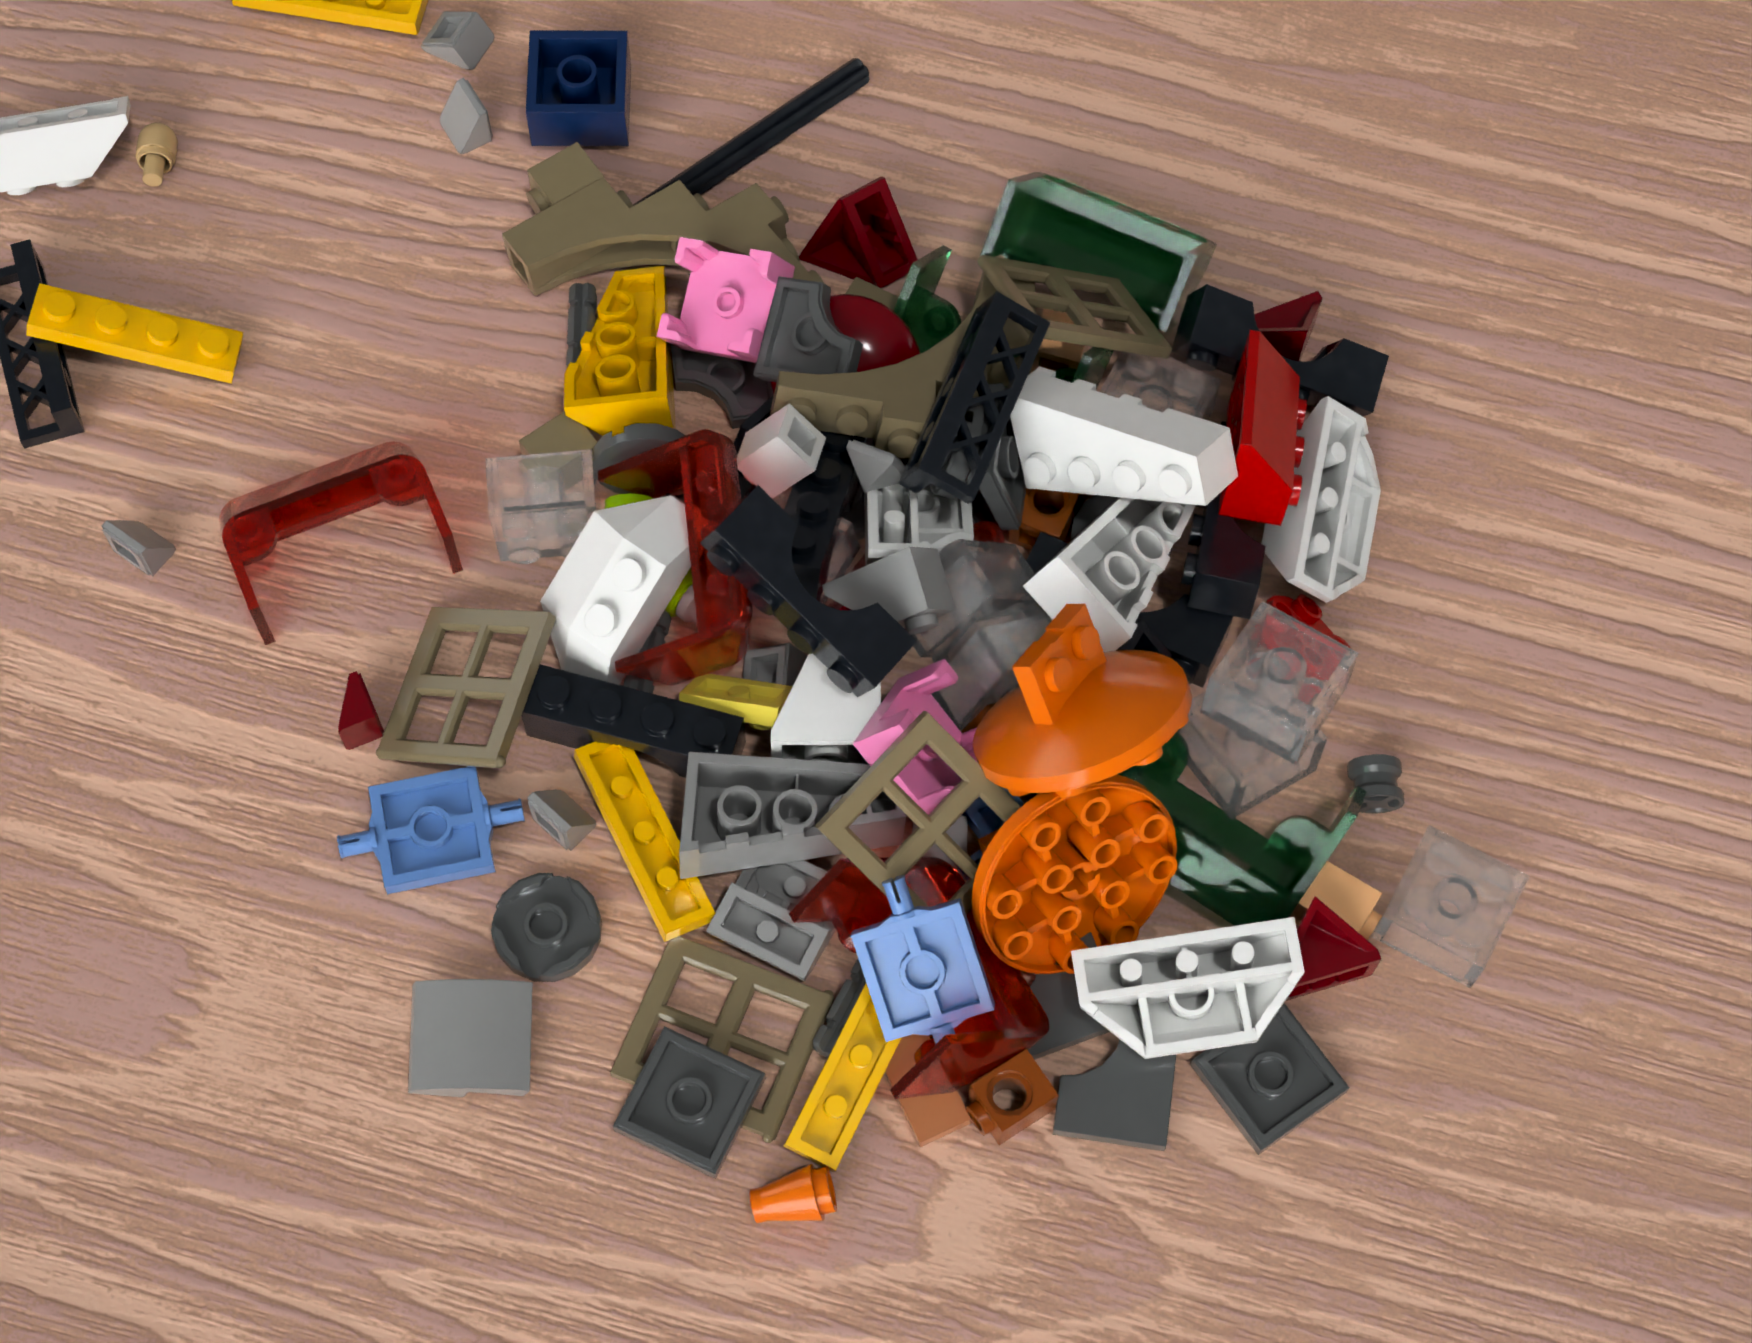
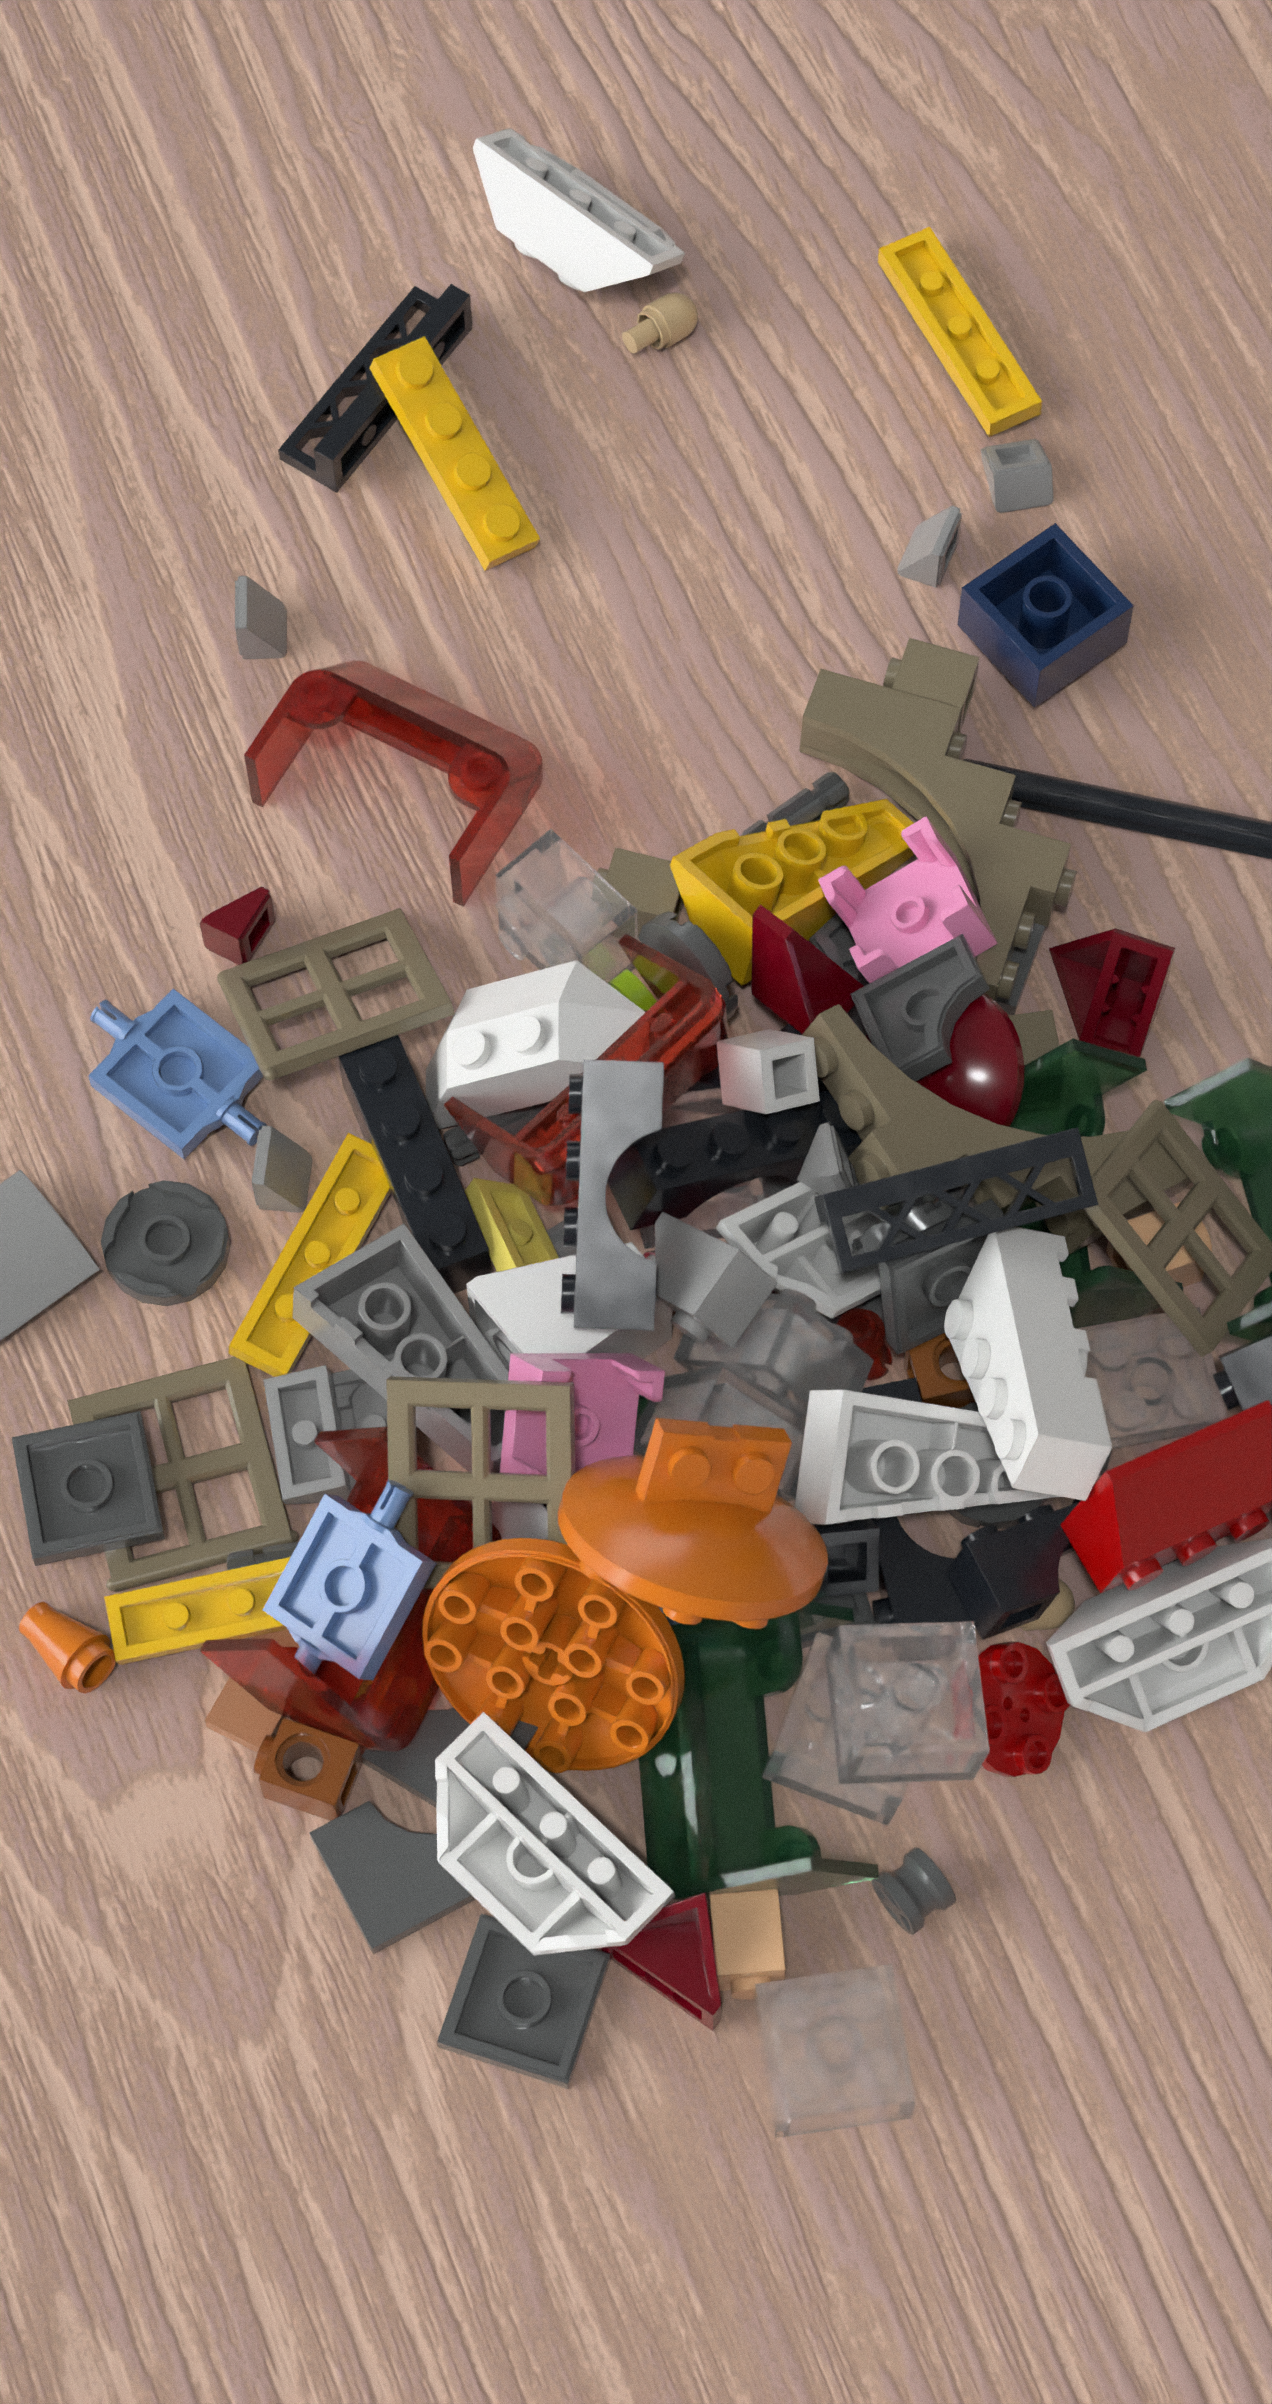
camera: 55 degrees right, 0 degrees up
none -> dark red slope [751,904,864,1034]

